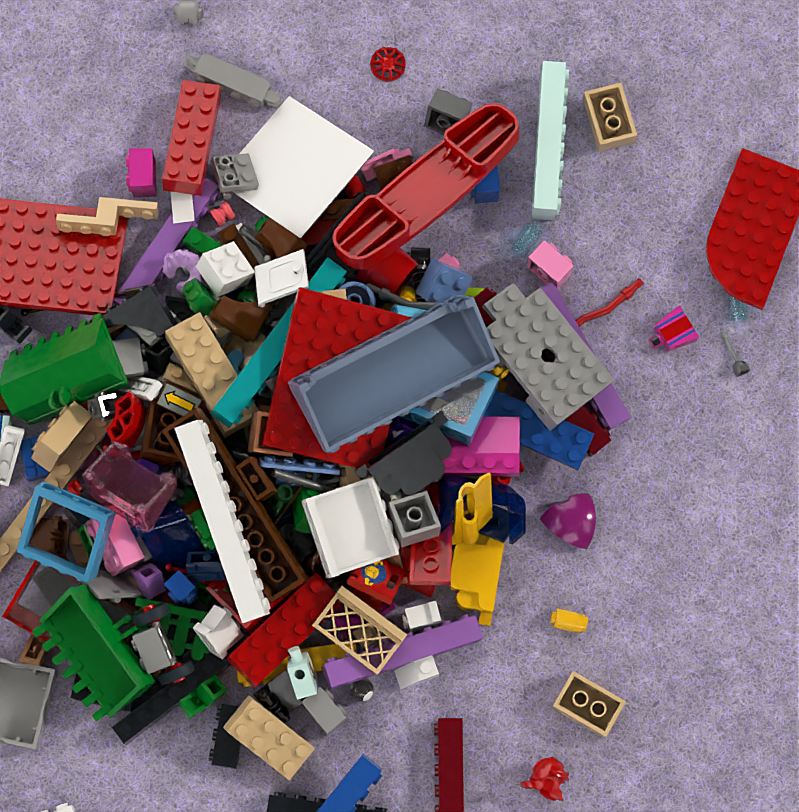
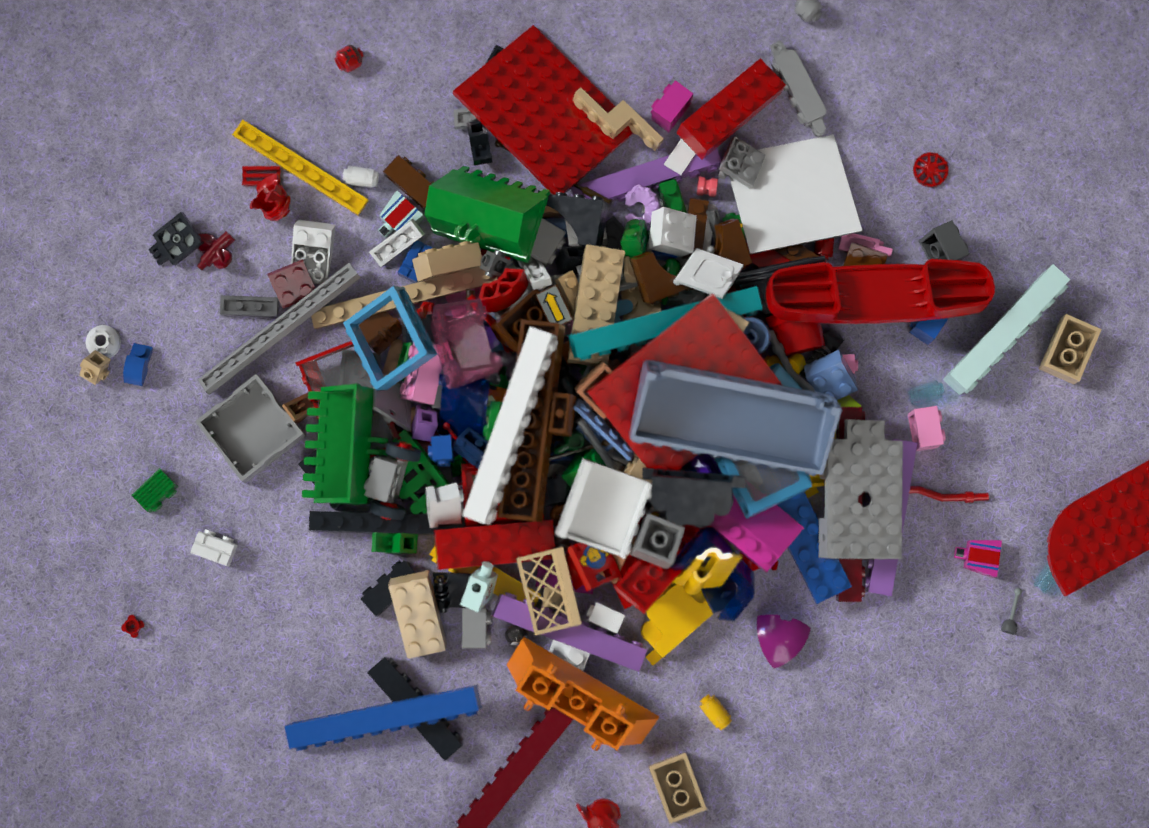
camera: 40 degrees right, 5 degrees up
none -> orange piece [506,637,660,751]

